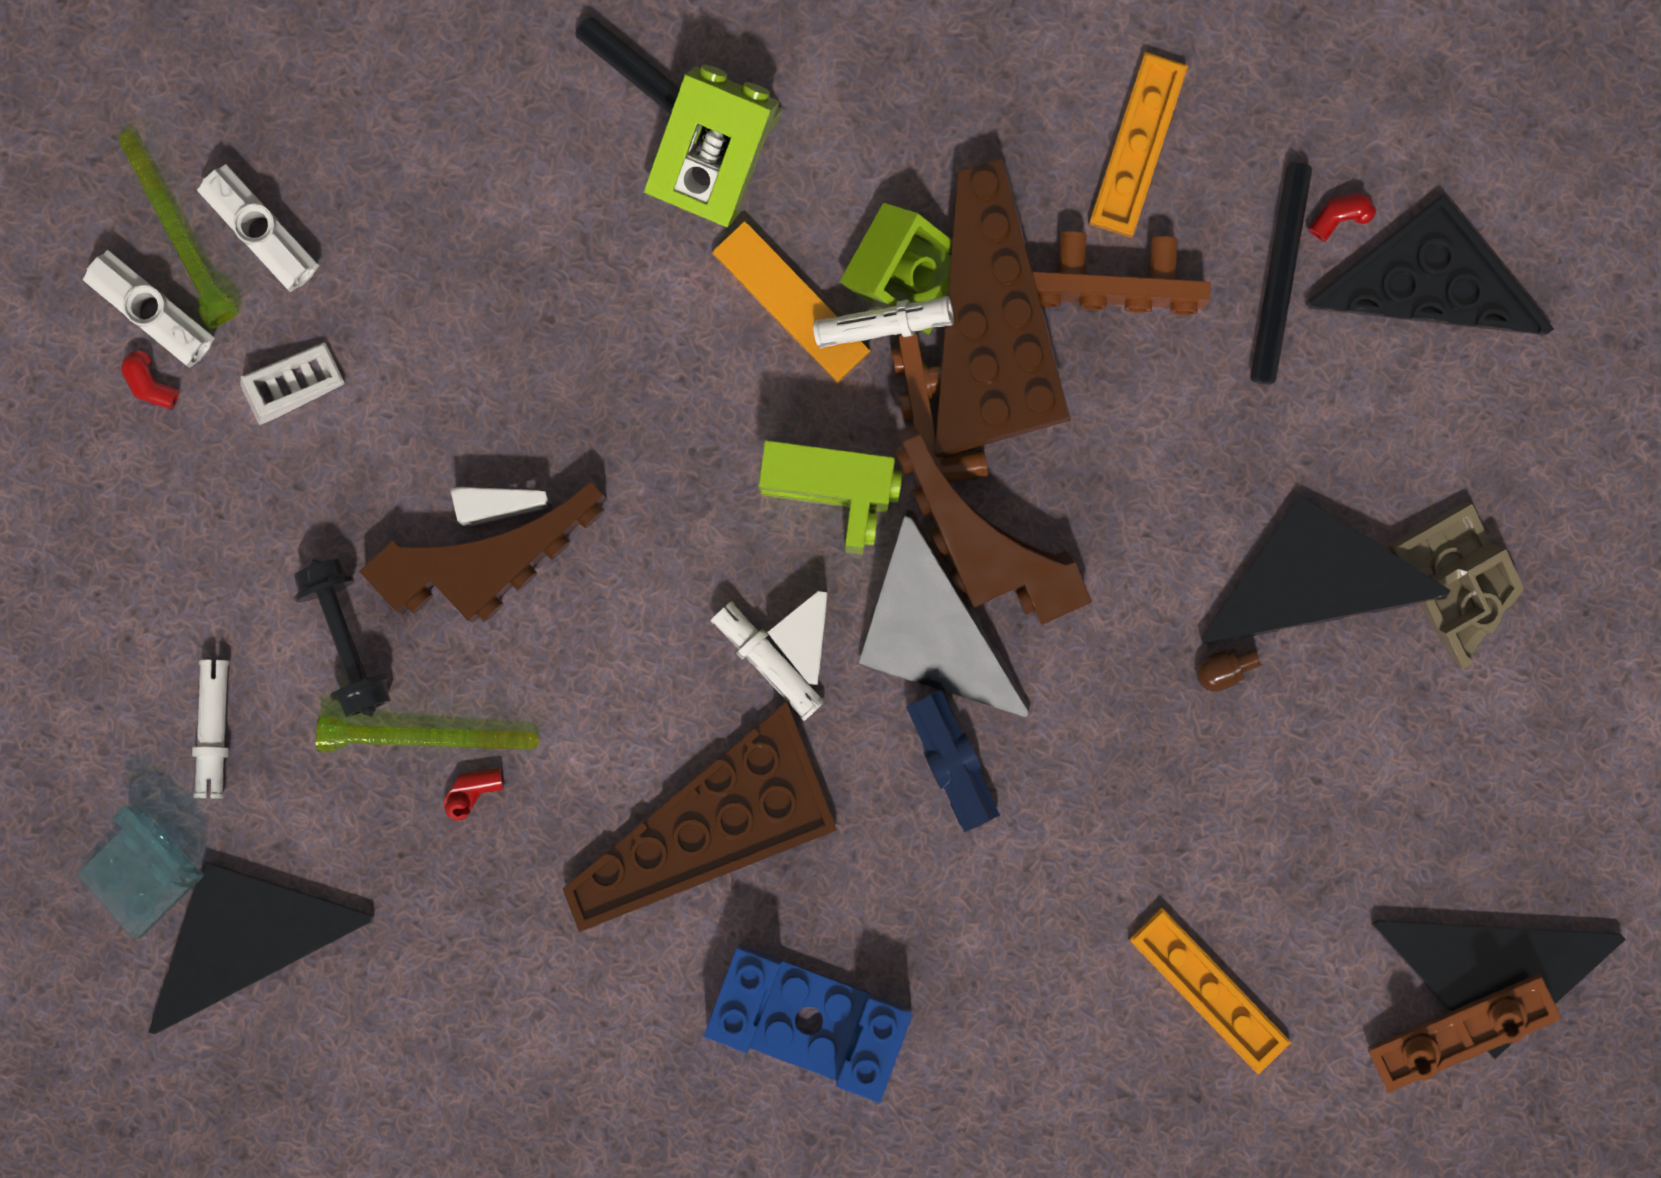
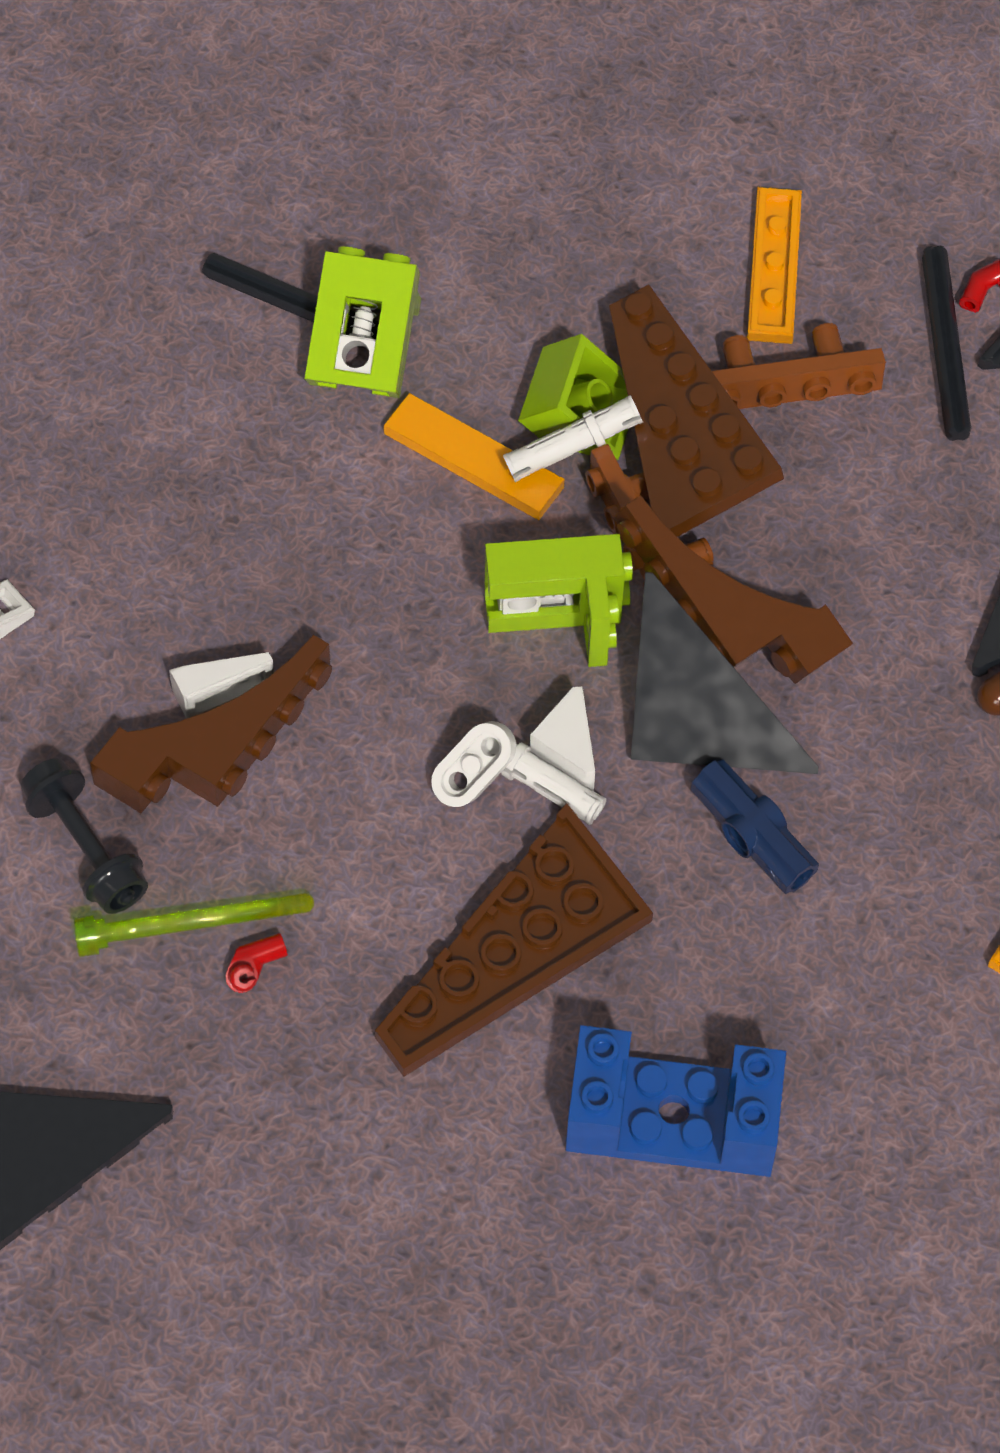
camera: 20 degrees left, 25 degrees down
none -> white plate [432,721,516,807]

